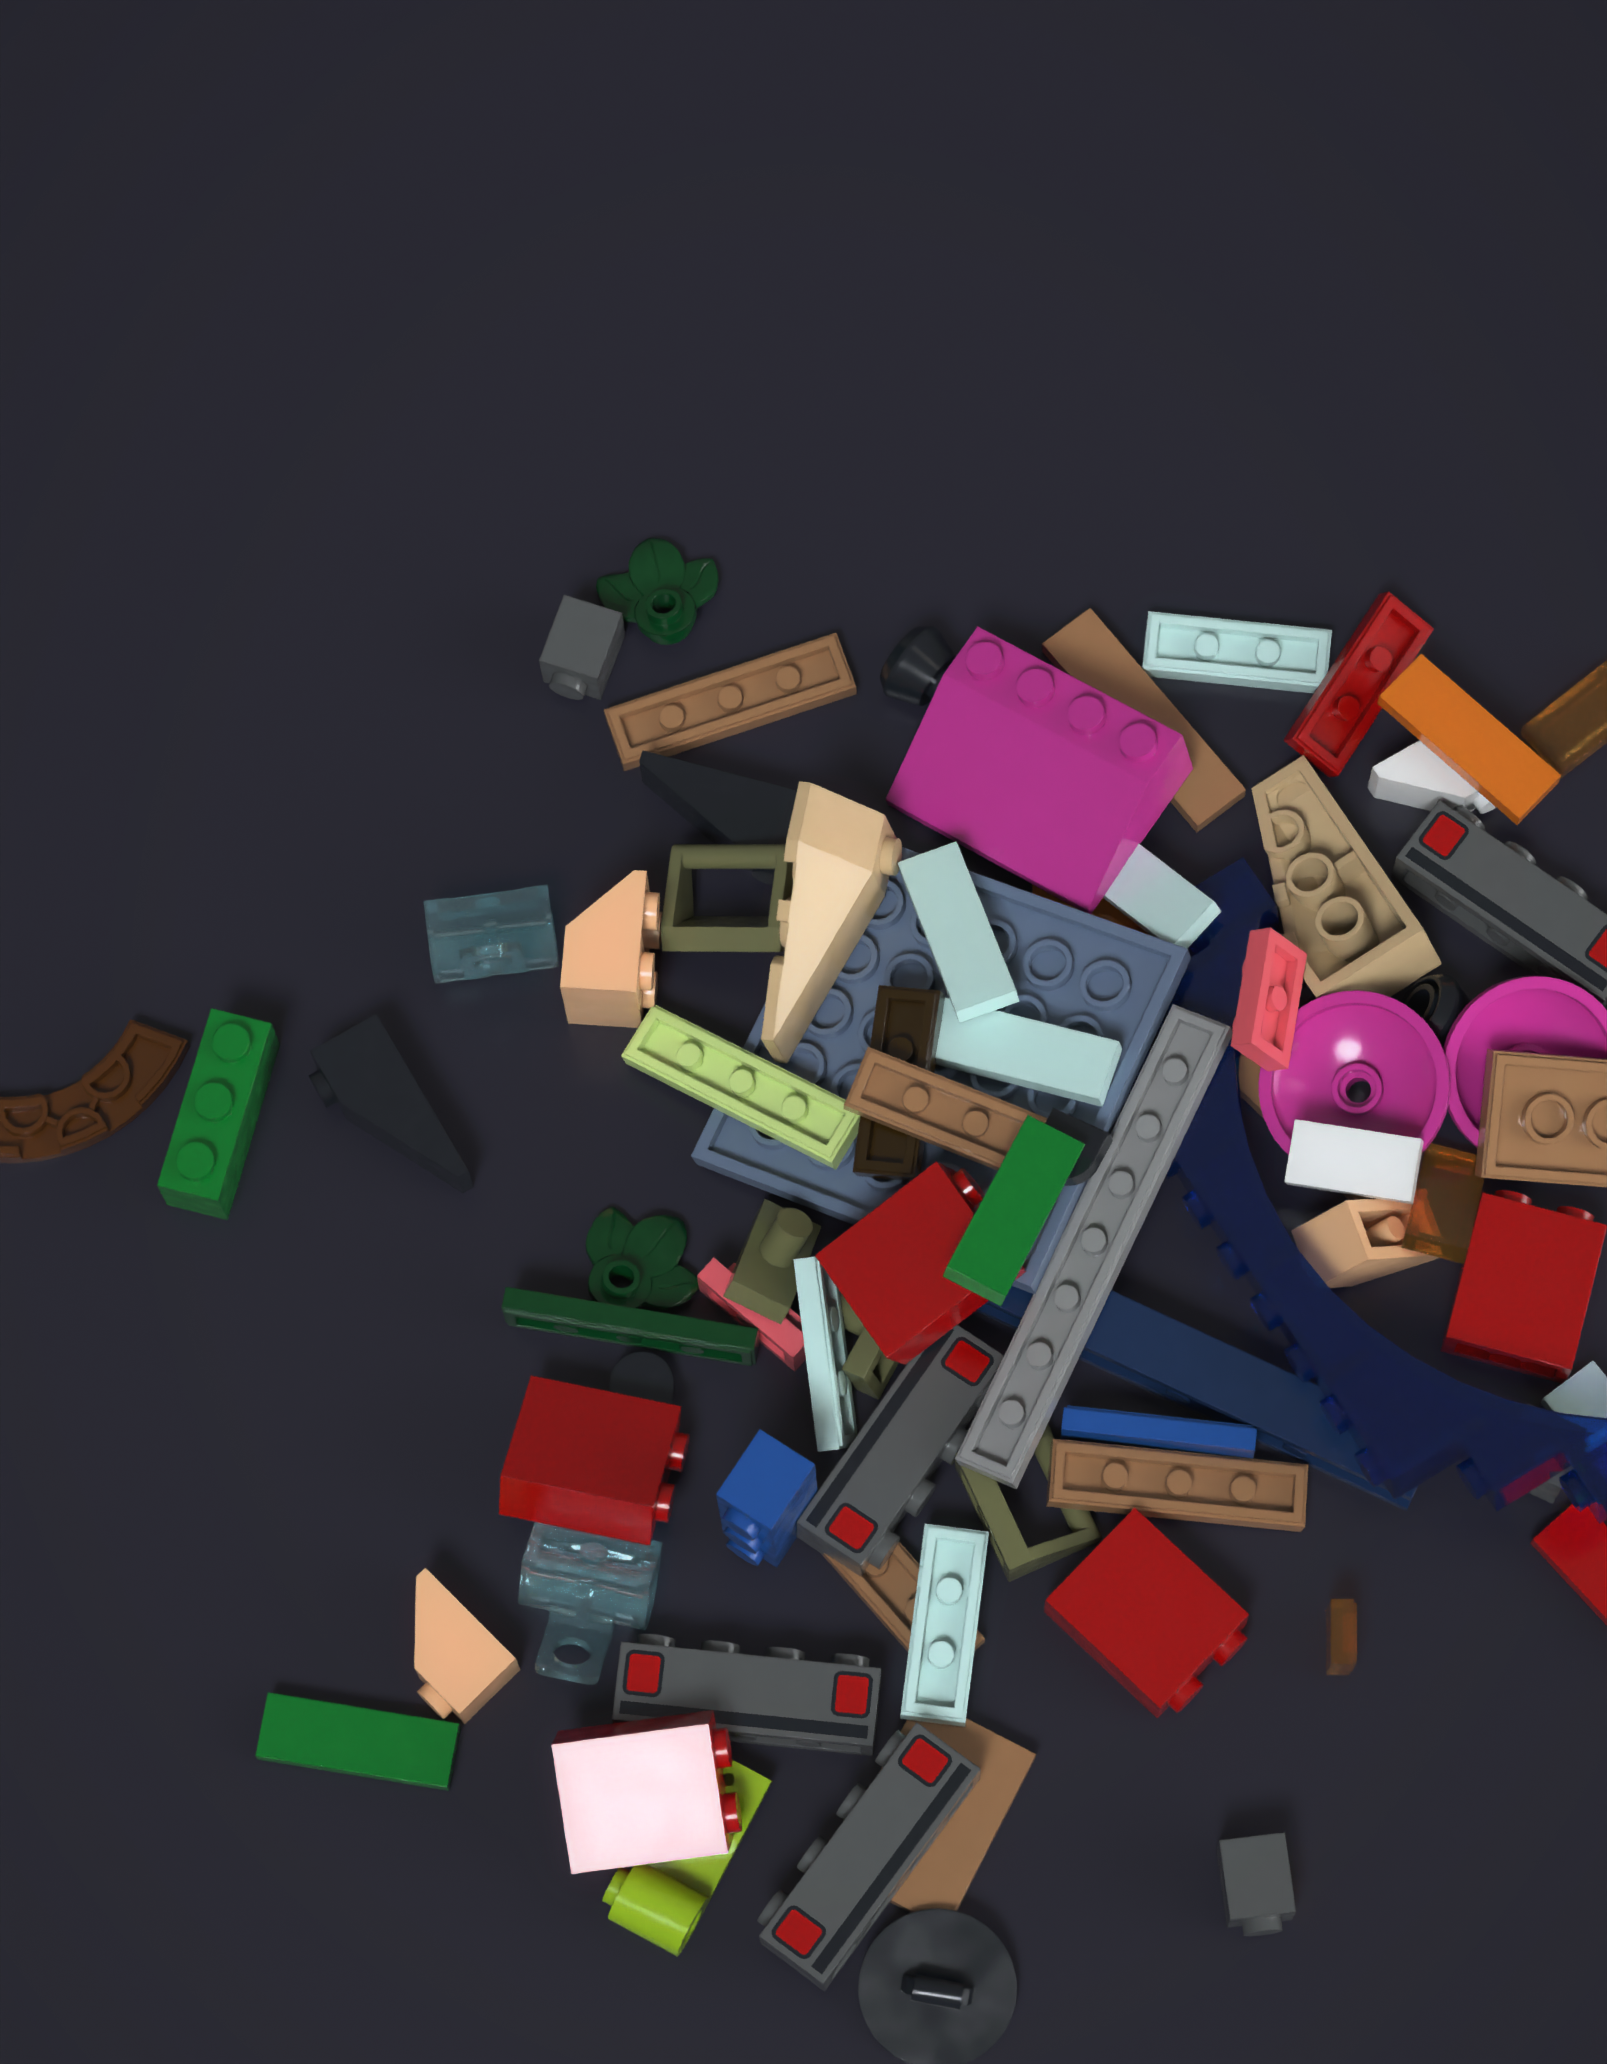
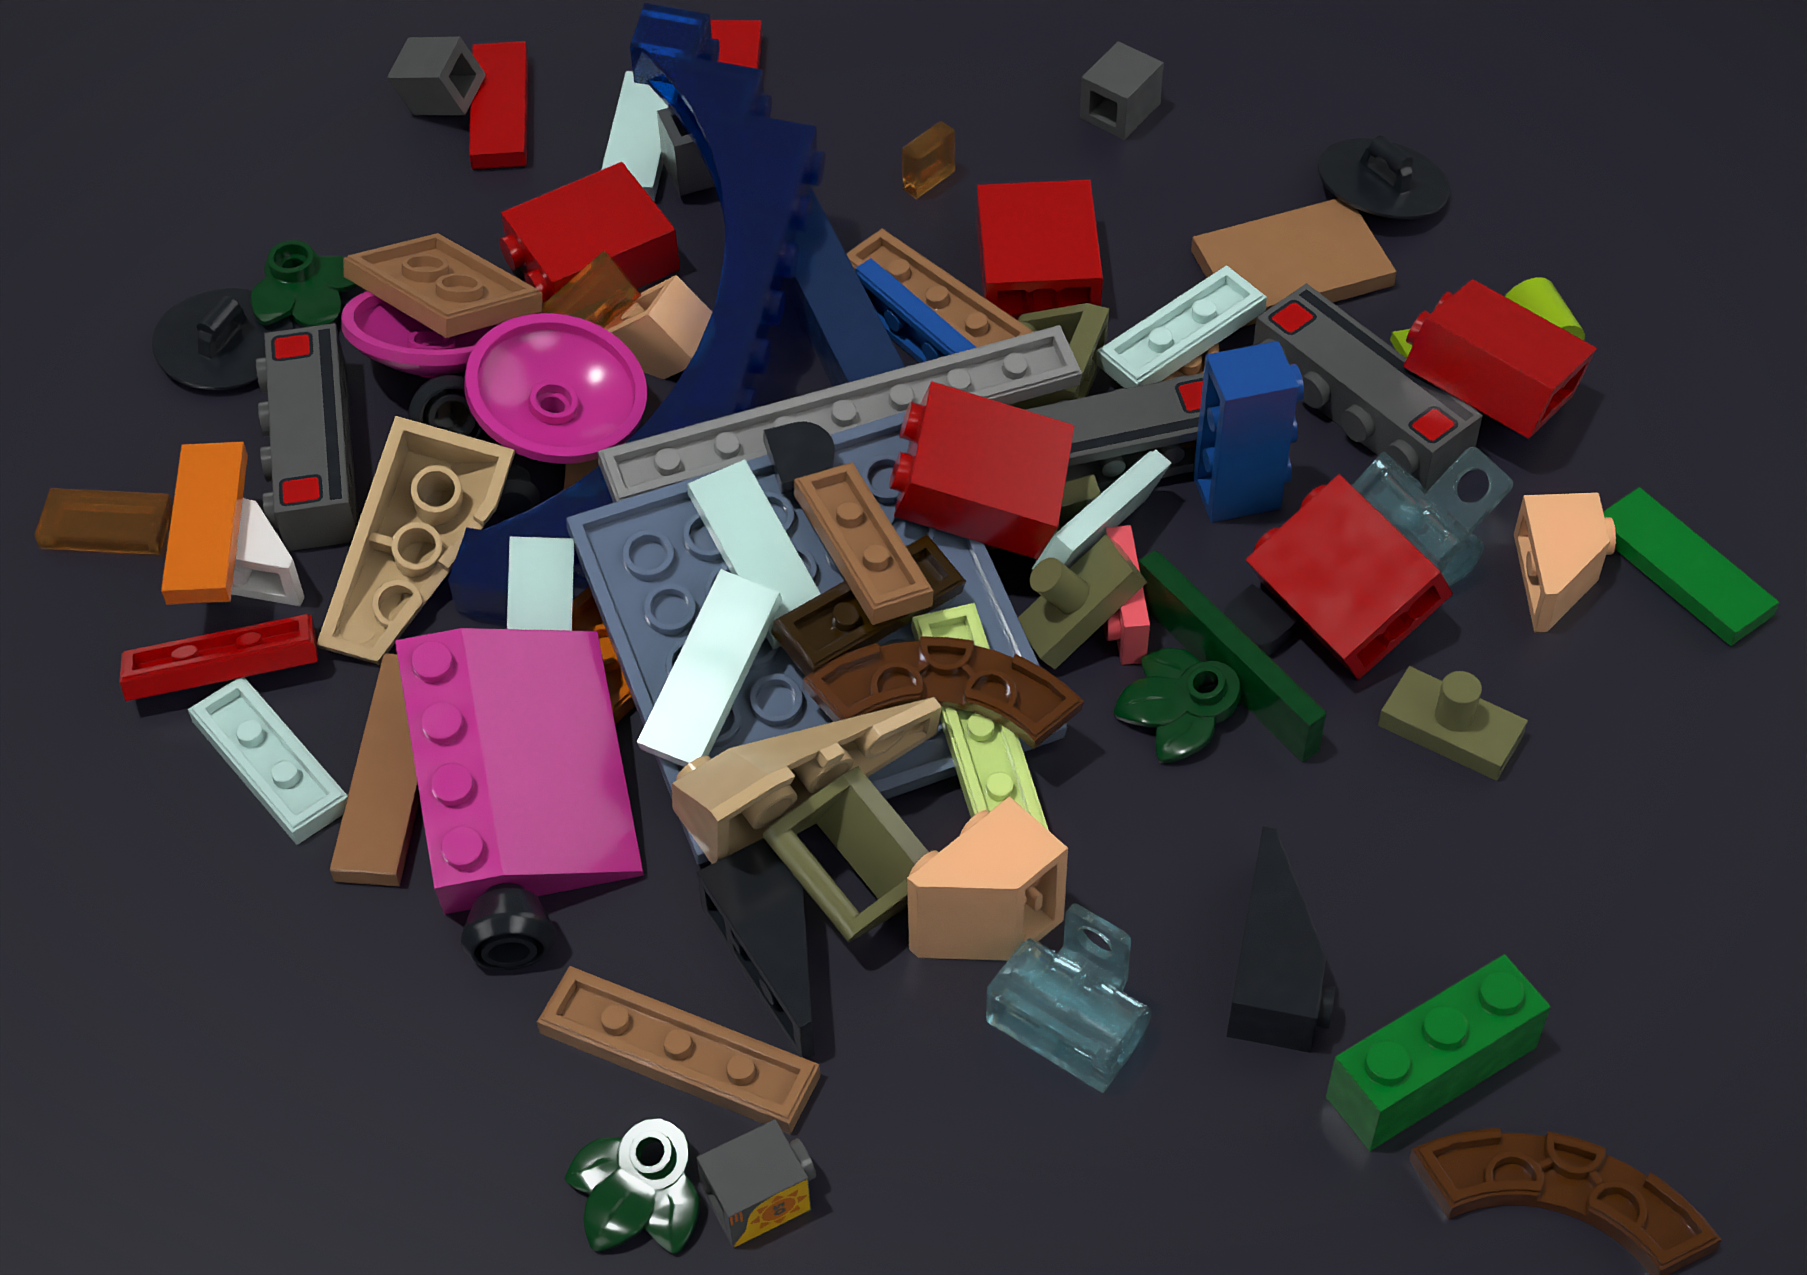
camera: 140 degrees left, 20 degrees down
dark grey brick [757,1722,981,1992] -> none
green tile [943,1115,1085,1306] -> none
coral plate [1231,927,1307,1072] -> none
white tile [1284,1119,1424,1204] -> none
none -> reddish brown tile [803,636,1084,749]
none -> olive tile [1378,666,1528,781]

